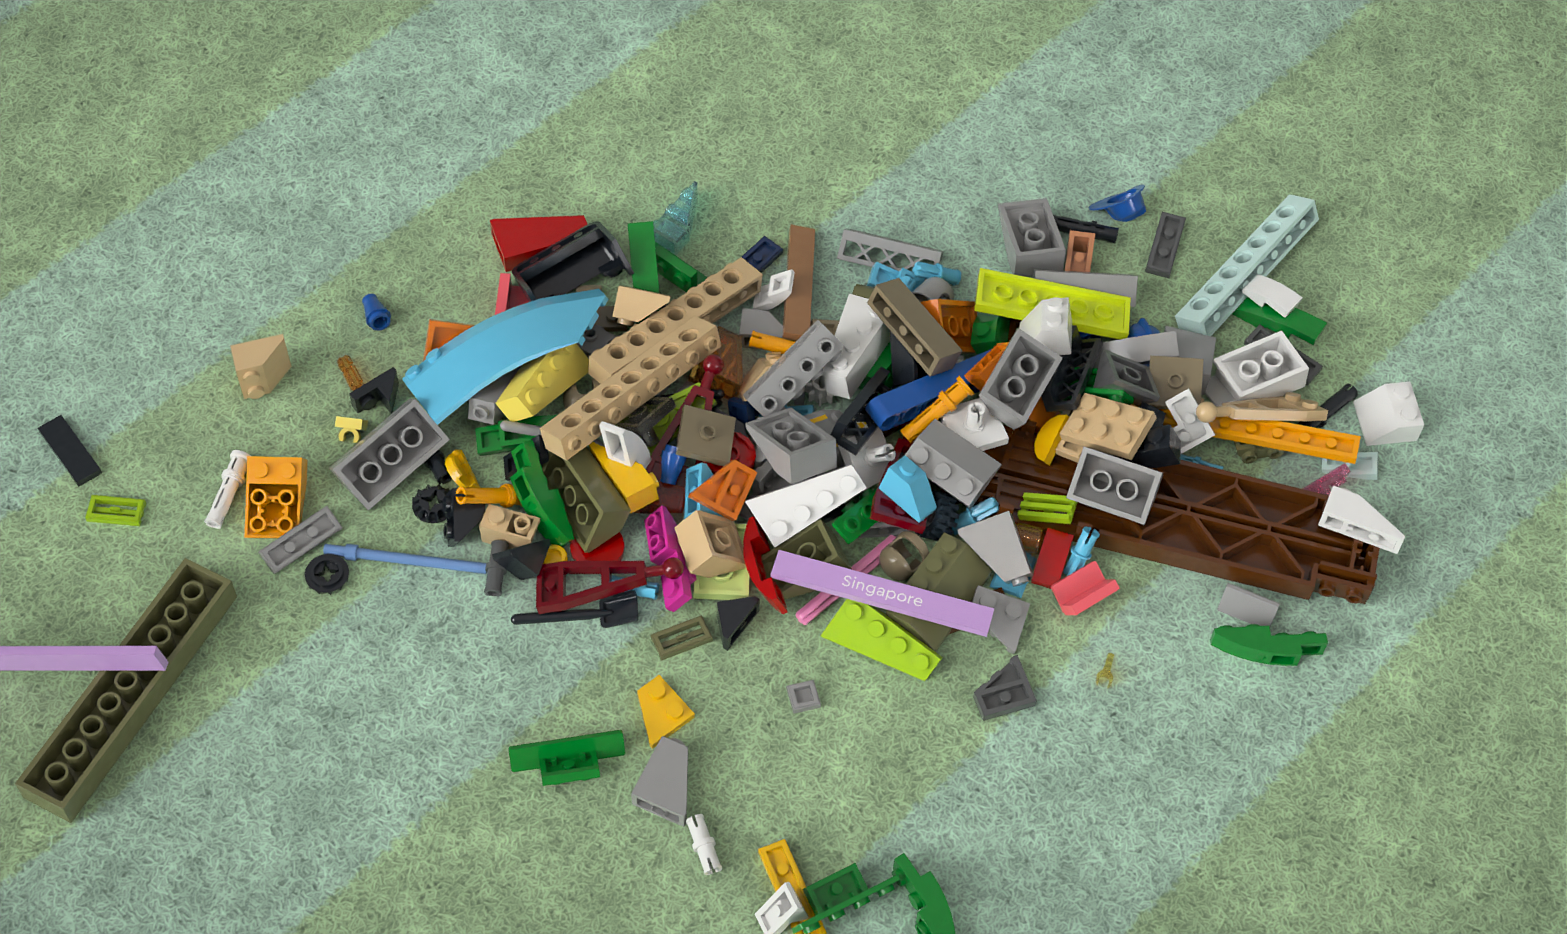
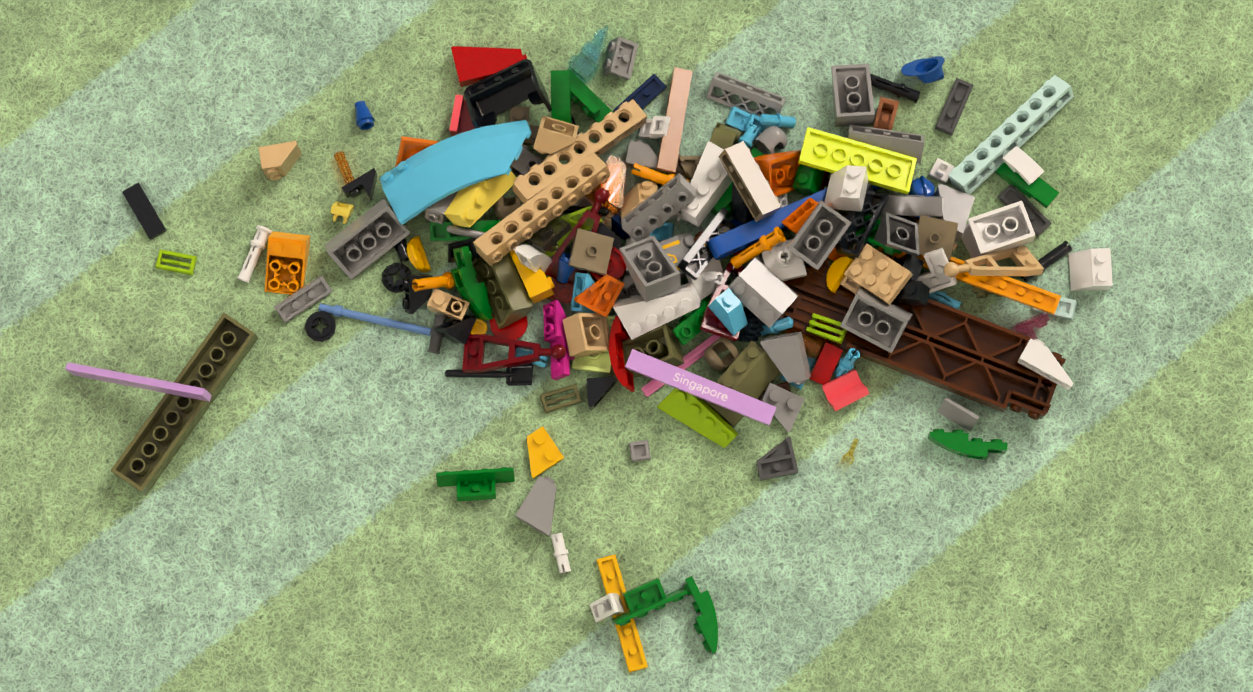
camera: 10 degrees right, 20 degrees up
none -> light grey bracket [603,37,638,80]
none -> white tile [929,158,954,184]

